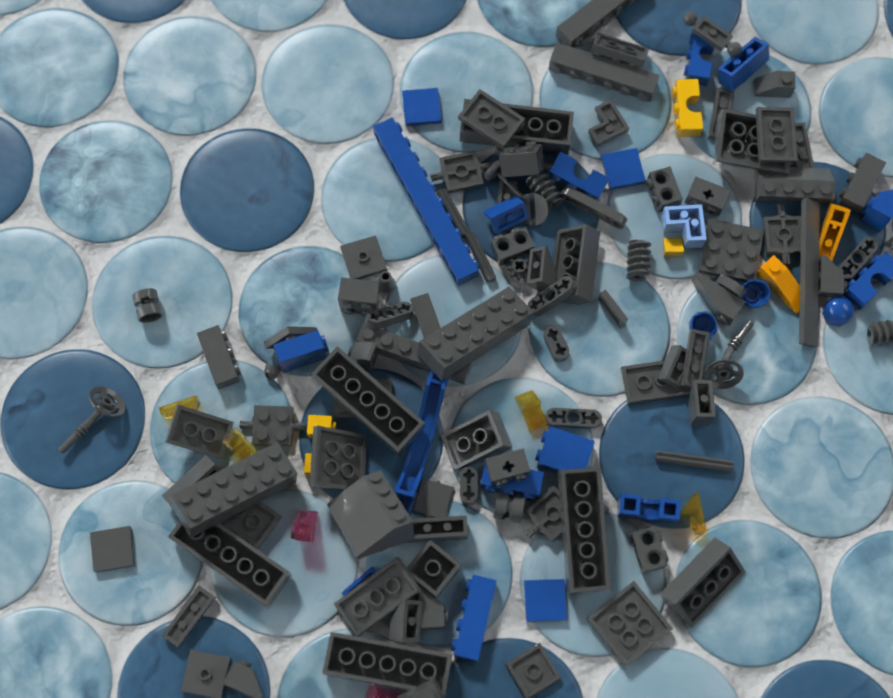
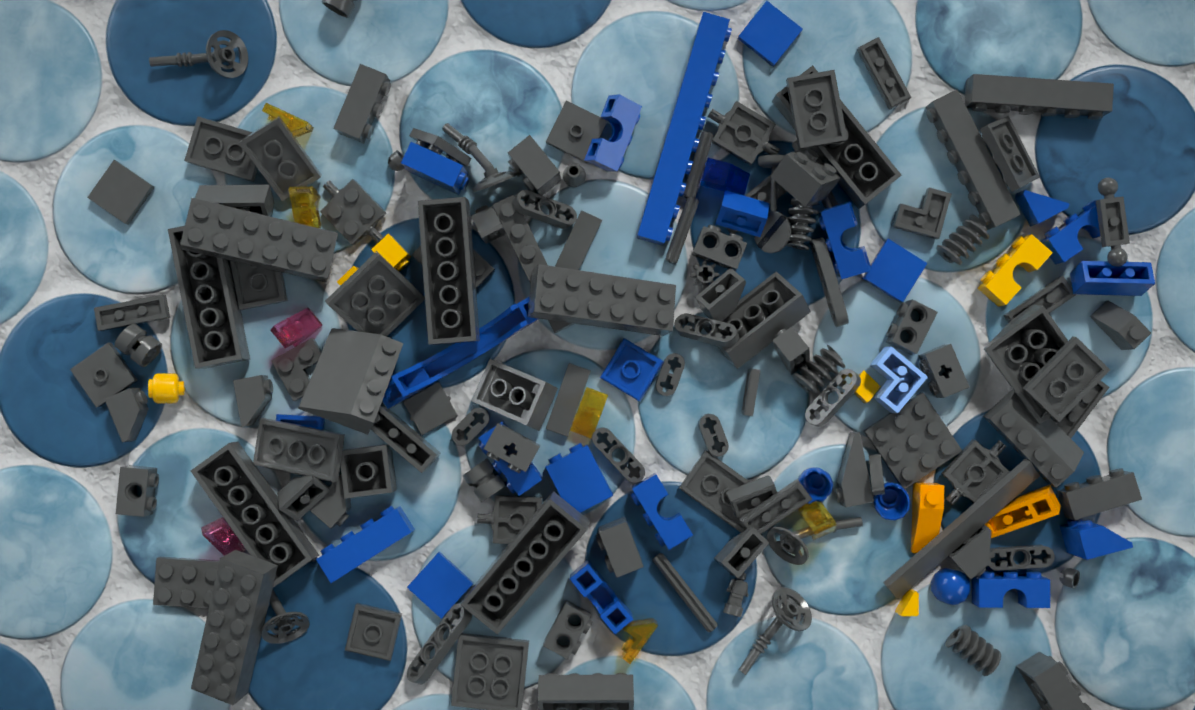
camera: 40 degrees right, 15 degrees up
none -> dark grey wheel [115,323,163,367]
none -> yellow head [148,373,185,404]
none -> dark grey plate [184,117,258,182]
none -> dark grey slope [233,375,273,427]
none -> dark grey plate [271,338,322,401]
none -> dark grey beam [407,604,472,685]
none -> dark grey dish [442,123,517,192]
none -> dark grey tile [546,363,591,437]
none -> arch [584,94,642,172]
none -> dark grey brick [596,516,643,578]
none -> blue tile [600,338,664,402]
none -> blue arch [630,473,693,550]
none -> dark grey beam [698,413,729,457]
none -> clear blue slope [700,158,750,196]
none -> dark grey piece [723,571,749,617]
none -> dark grey dish [738,587,812,675]
none -> dark grey slope [773,327,810,375]
none -> clear yellow slope [798,501,837,540]
none -> dark grey beam [805,369,861,427]
none -> dark grey tile [857,37,912,110]
none -> yellow slope [895,588,919,616]
none -> dark grey piece [936,215,990,265]
none -> blue slope [1015,190,1069,227]

